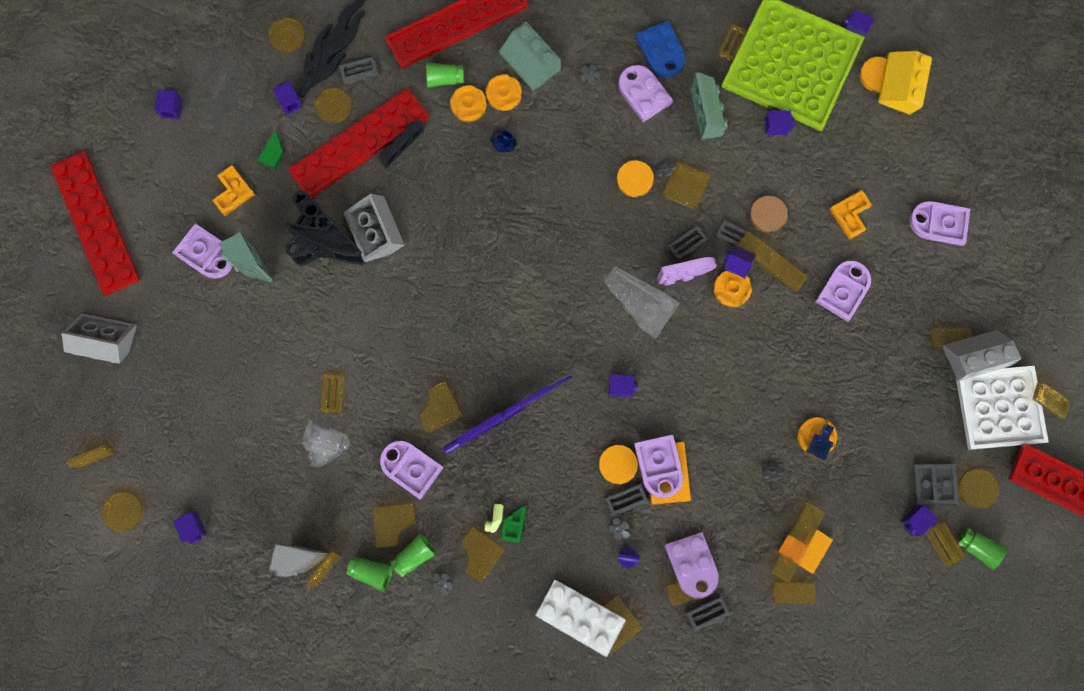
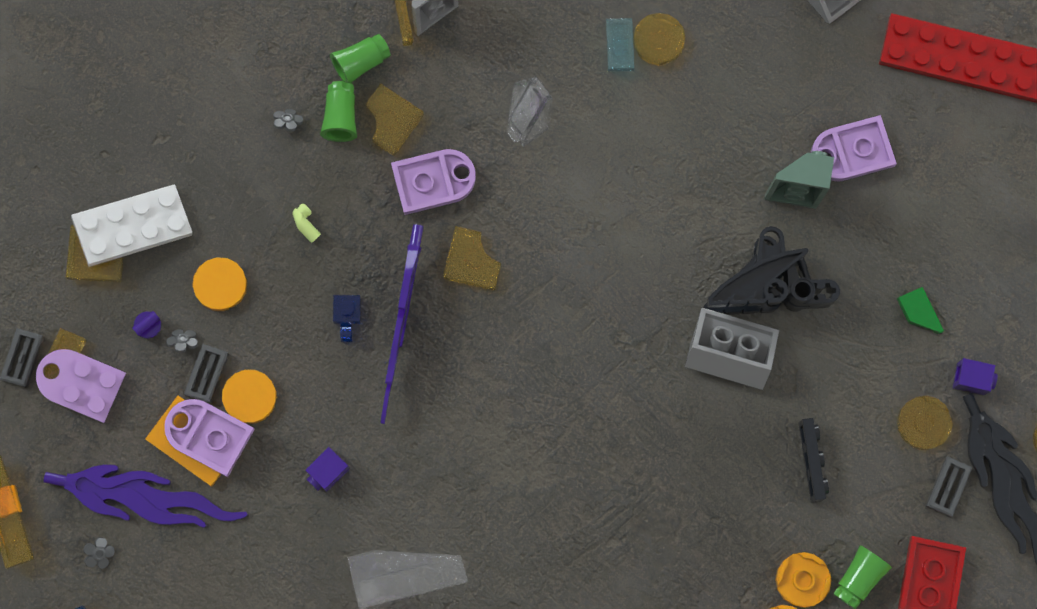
camera: 125 degrees right, 0 degrees up
light orange tile [212,165,255,216] -> none
red plate [287,87,430,198] -> none
clear yellow tile [321,374,344,414] -> none
clear yellow tile [461,527,505,583] -> none
clear blue plate [490,129,517,153] -> none
green tile [500,506,527,543] -> none
none -> dark purple piece [44,465,248,528]
none -> light orange tile [193,257,247,311]
none -> clear blue plate [333,295,361,342]
none -> clear light blue plate [606,18,634,71]
none -> clear yellow tile [633,13,685,65]

